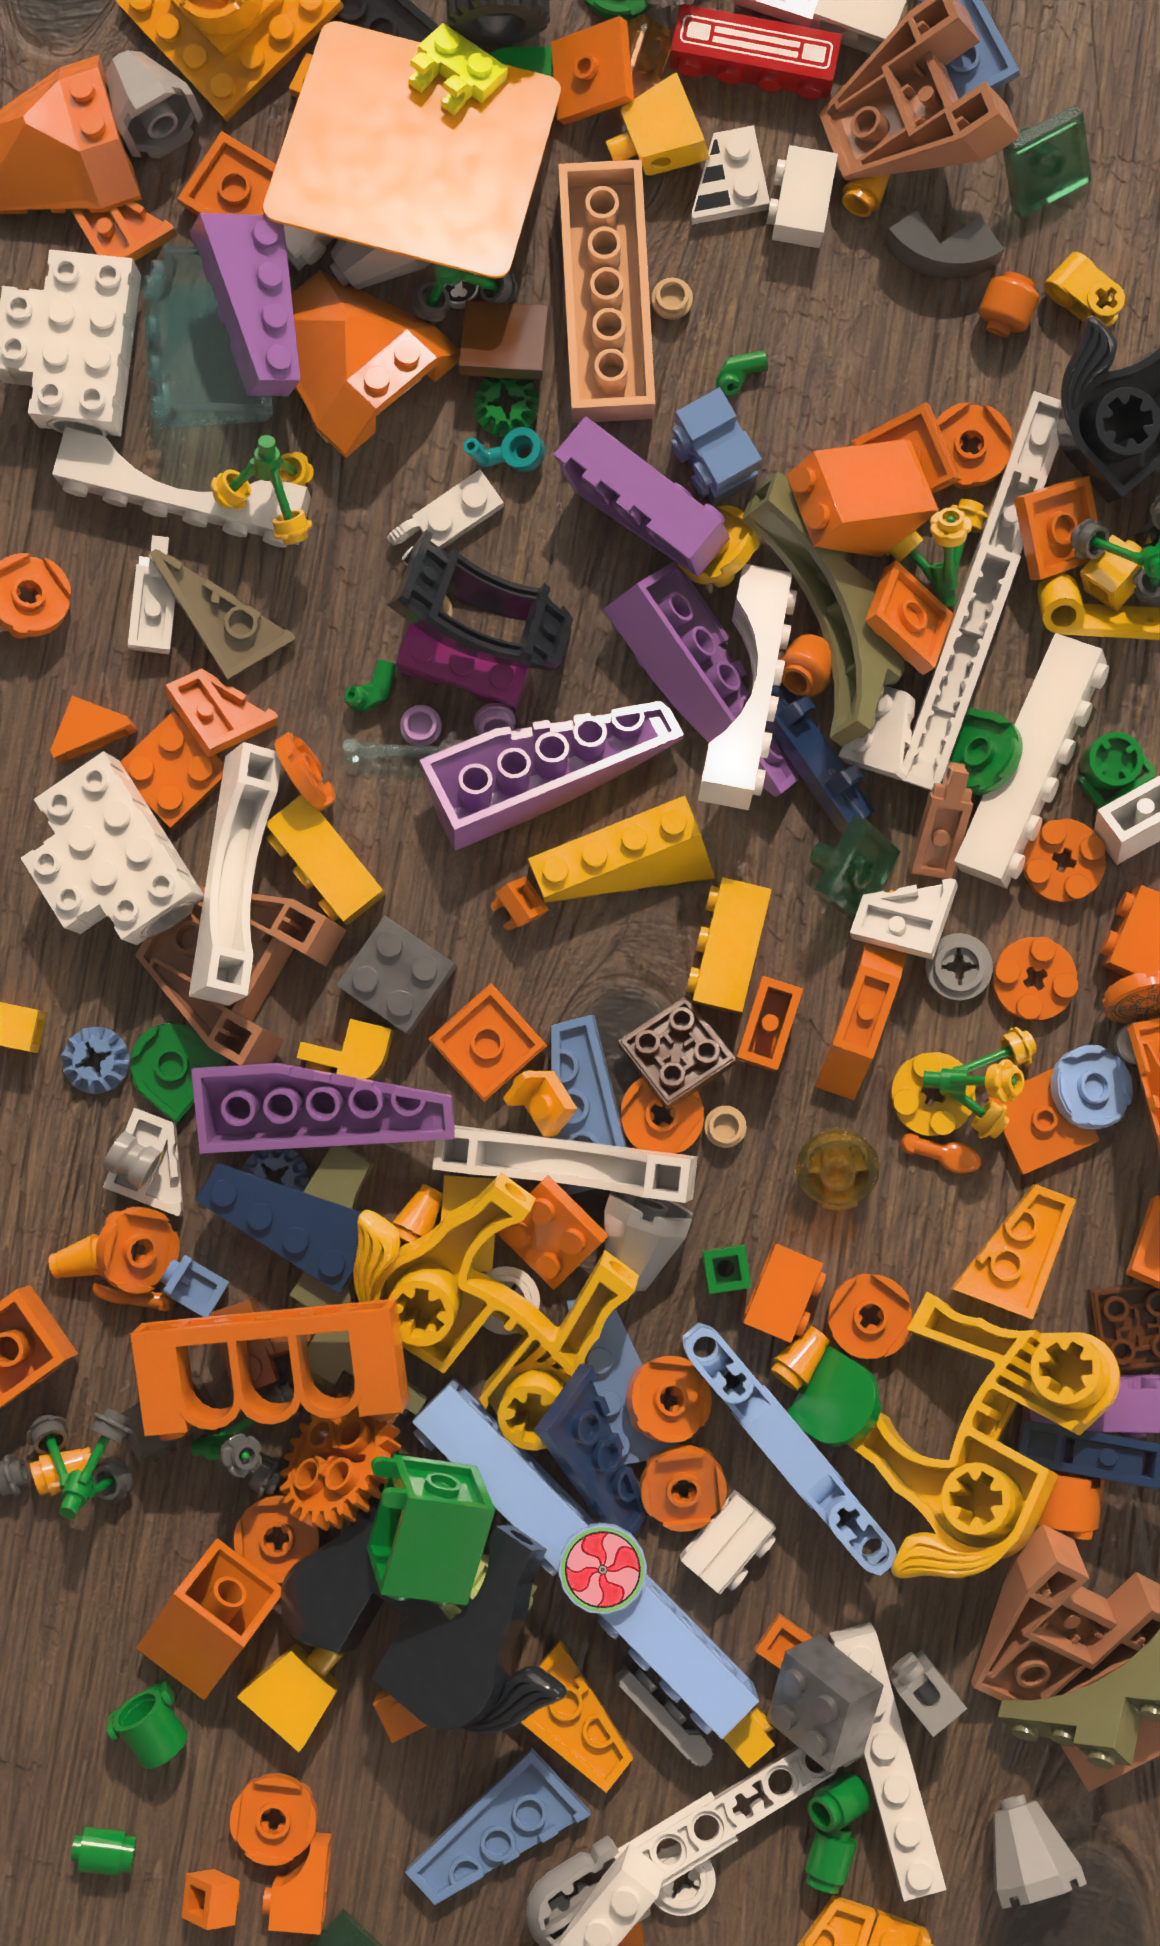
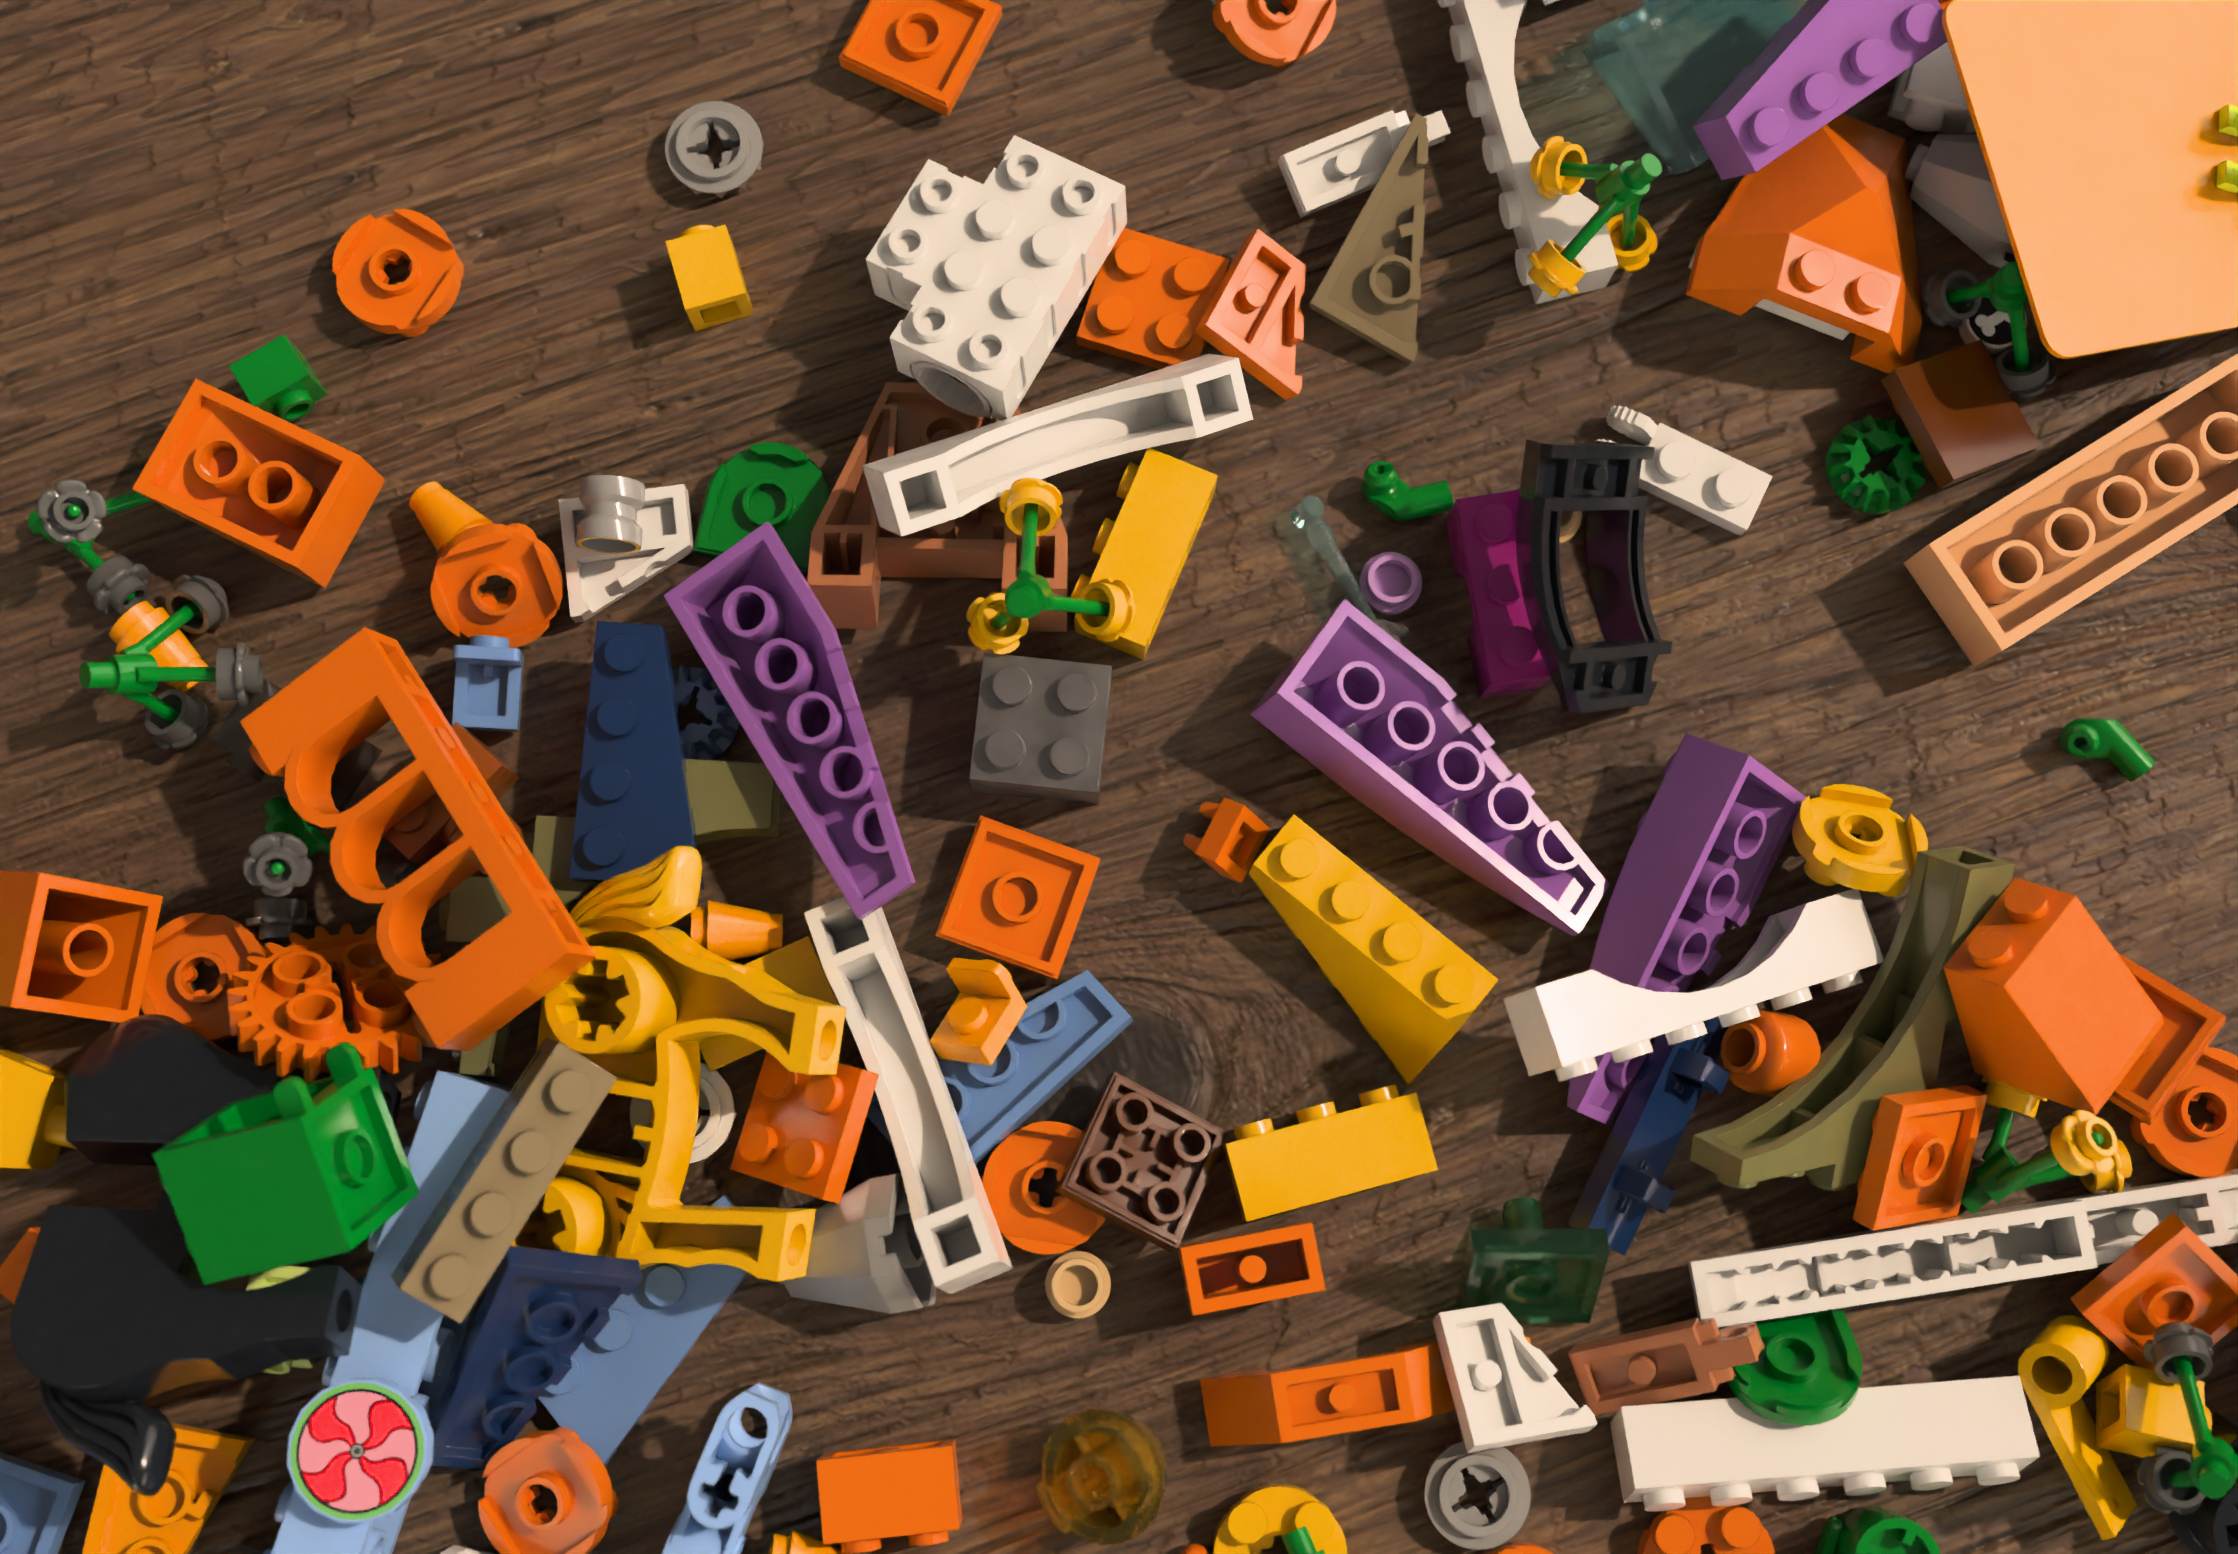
camera: 55 degrees right, 5 degrees down
orange slope [50,696,138,765] -> none
medium blue gear [61,1027,130,1094] -> none
orange piece [92,1281,176,1312] -> none
orange tile [274,732,336,811] -> none
yellow brick [296,1019,395,1080] -> none
teal plate [463,427,545,472] -> none
lavender plate [474,703,516,735] -> none
medium lavender wedge [553,416,730,577] -> none
orange plate [626,1356,712,1443] -> none
tan plate [651,278,693,320] -> none
medium blue brick [670,387,762,507] -> none
green plate [701,1244,752,1294] -> none
white wing [838,686,915,781] -> none
none -> dark tan brick [391,1037,617,1323]
none -> yellow plant [966,478,1136,655]

